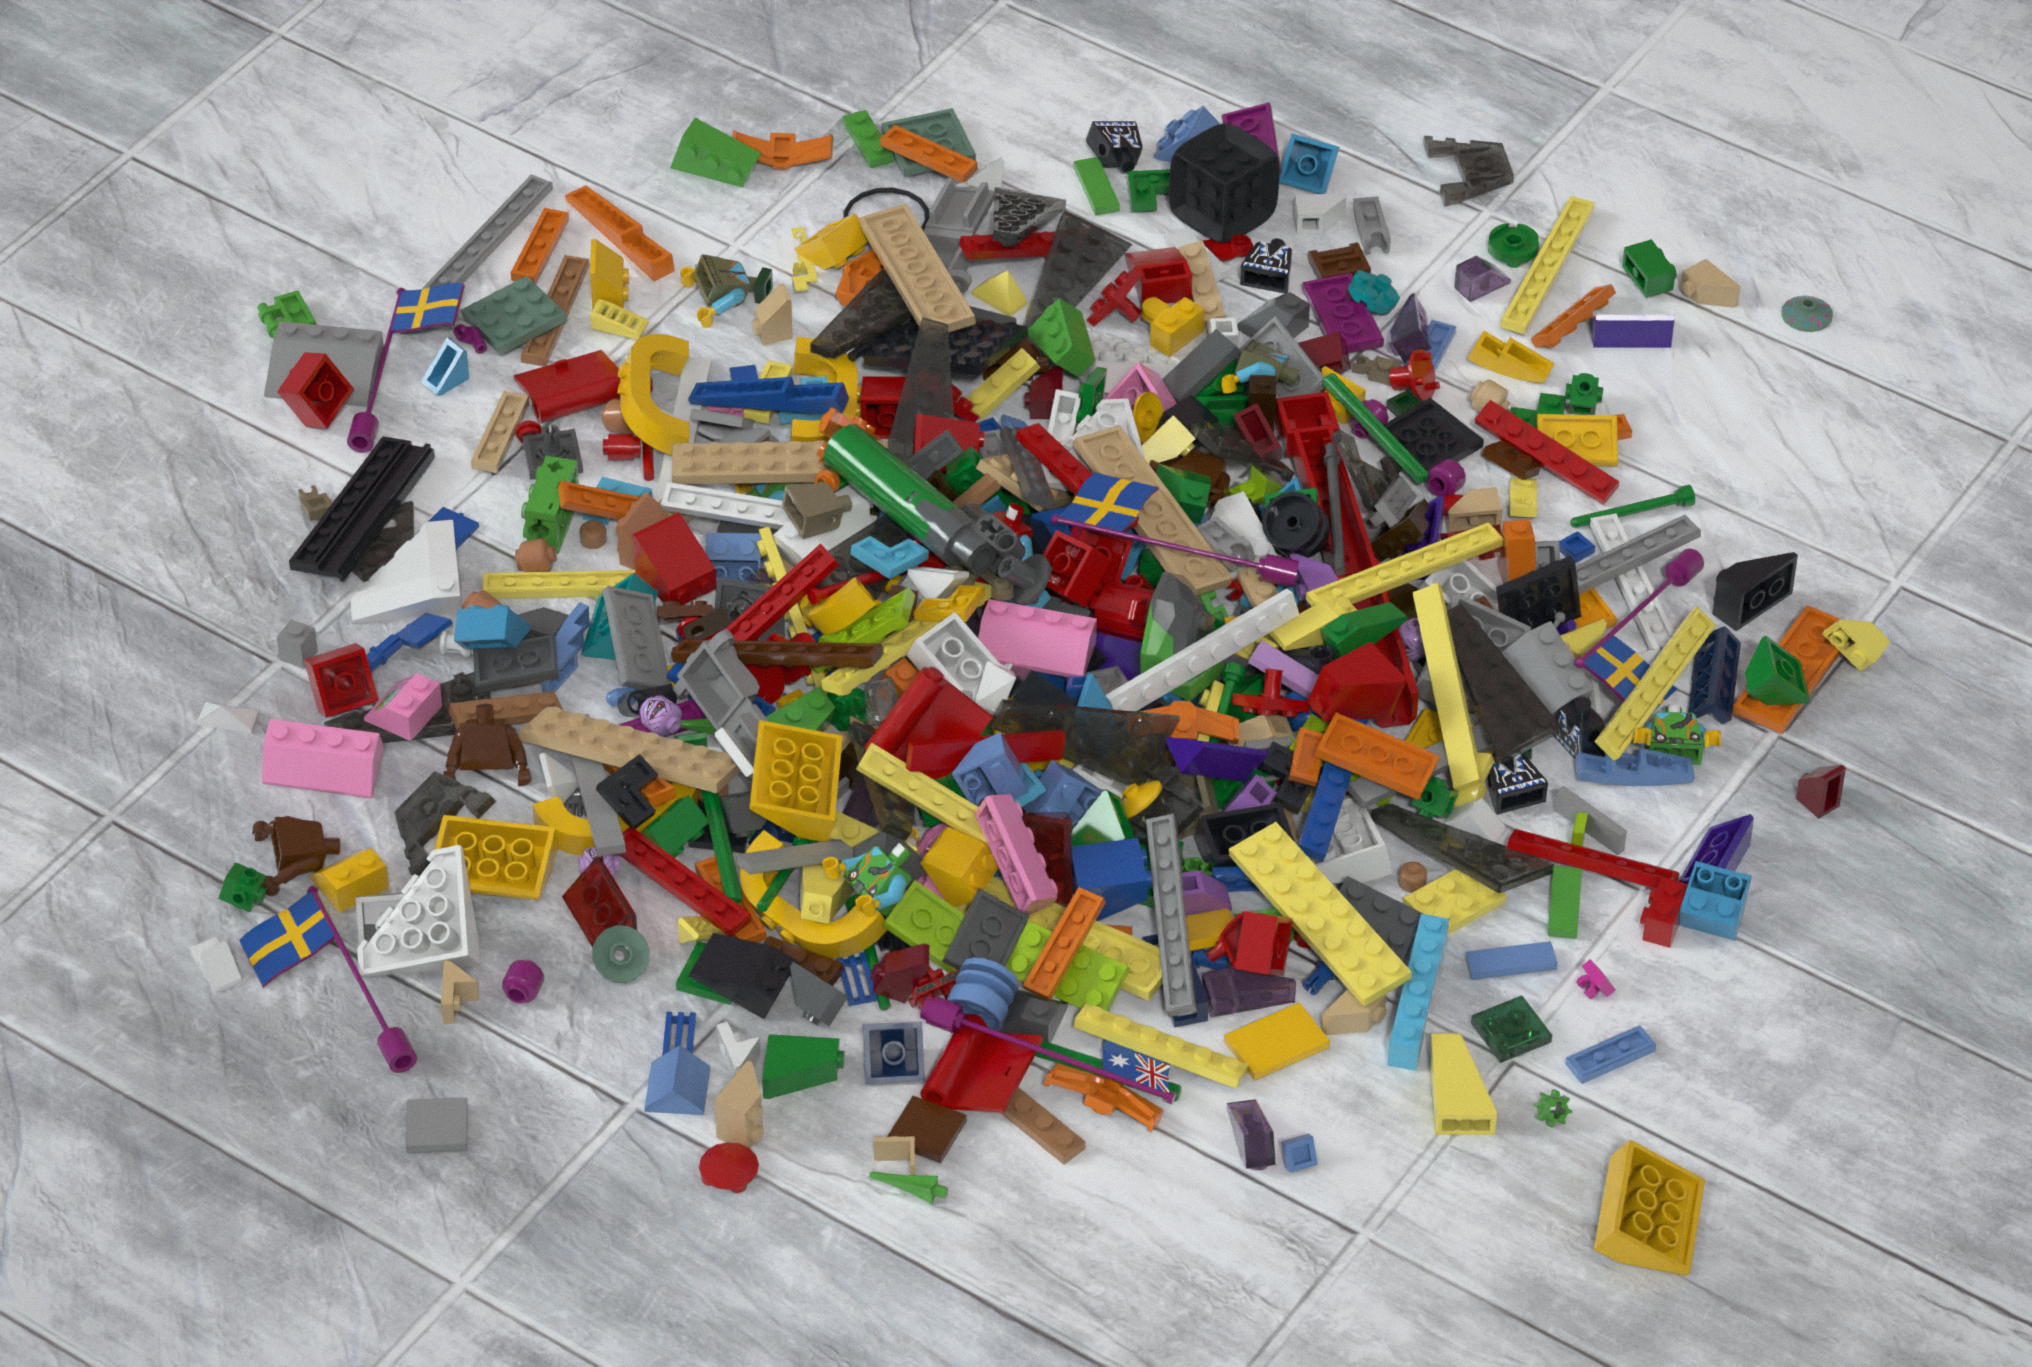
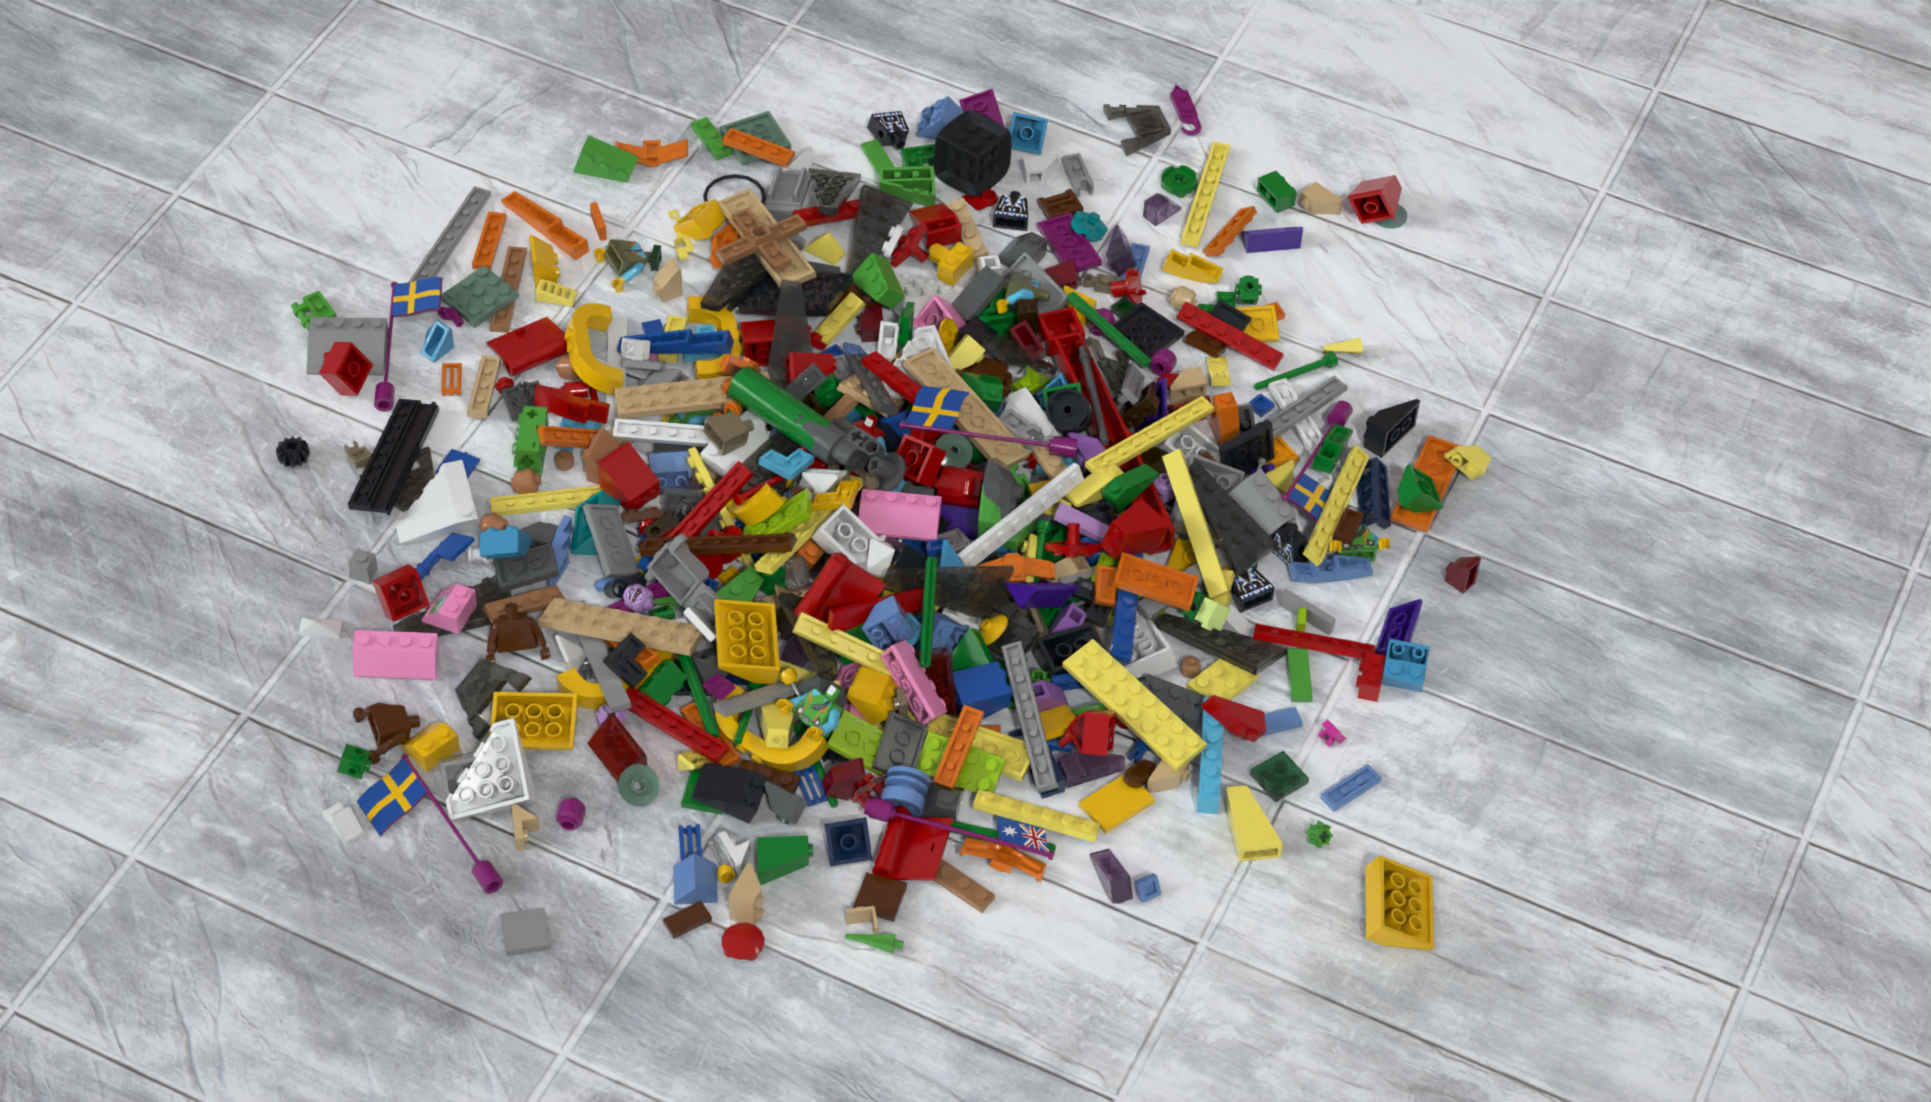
camera: 10 degrees left, 5 degrees up
none -> black gear [276,435,310,469]
none -> orange tile [441,363,462,396]
none -> red slope [533,384,610,424]
none -> orange tile [590,202,607,241]
none -> white slope [621,338,650,361]
none -> reddish brown tile [663,901,712,939]
none -> magenta tile [702,673,736,701]
none -> yellow hinge [707,839,735,883]
none -> medium nougat piece [715,208,807,272]
none -> yellow hinge [779,668,801,697]
none -> bright green wedge [879,166,936,206]
none -> white plate [881,224,904,259]
none -> dark tan plate [893,688,908,718]
none -> green axle [919,557,938,668]
none -> sand green dish [935,433,973,468]
none -> reddish brown tile [1123,760,1156,788]
none -> magenta plate [1170,85,1202,136]
none -> yellowish green brick [1195,597,1231,631]
none -> red slope [1201,695,1266,742]
none -> black tile [1210,299,1252,332]
none -> green slope [1312,424,1353,474]
none -> light yellow slope [1322,337,1364,354]
none -> reddish brown tile [1333,508,1365,546]
none -> red slope [1348,175,1402,224]

